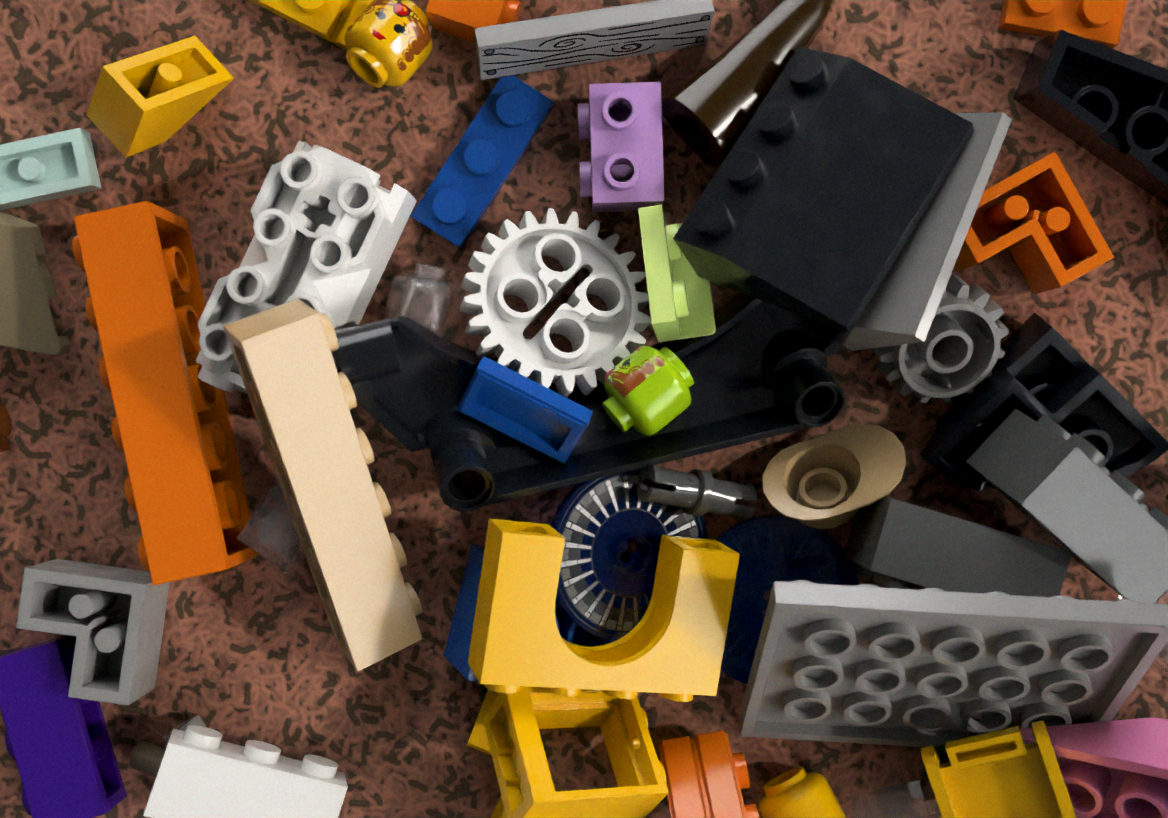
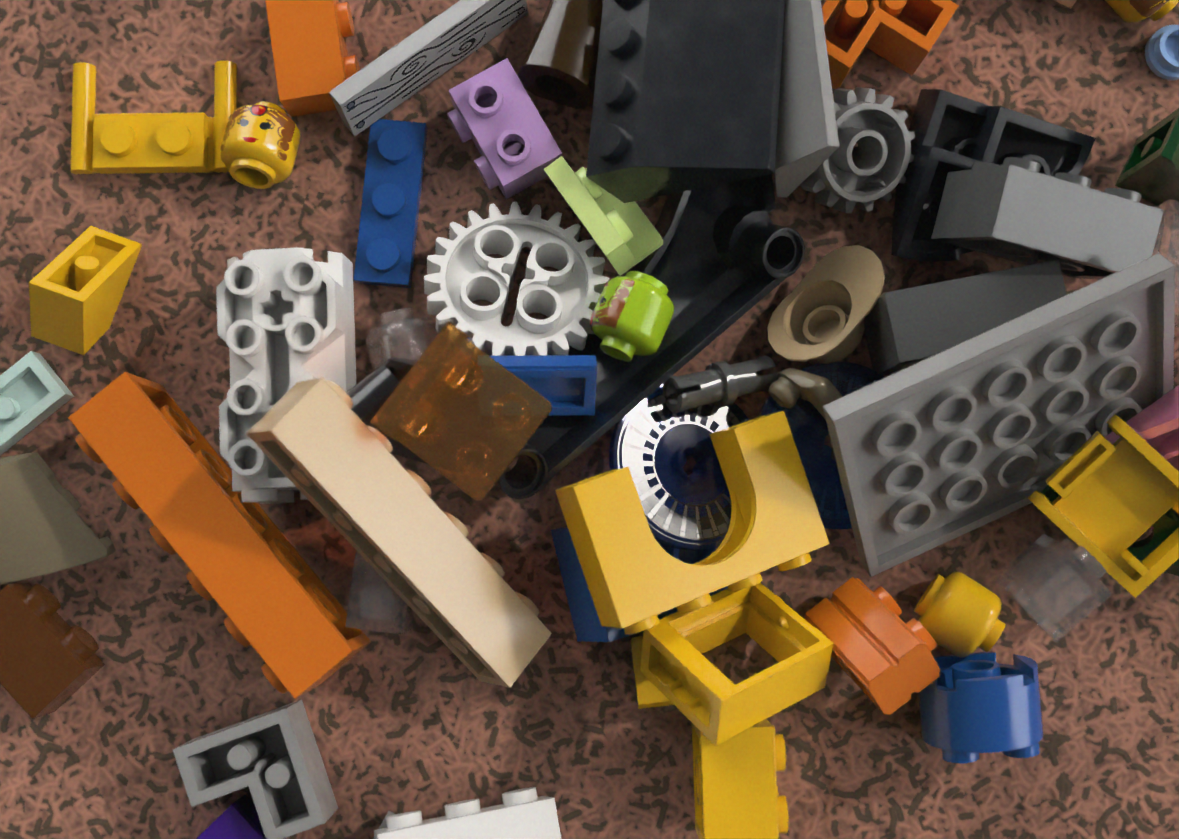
camera: 30 degrees left, 5 degrees down
none -> clear orange bracket [370,321,552,501]
none -> dark tan arm [769,368,843,420]

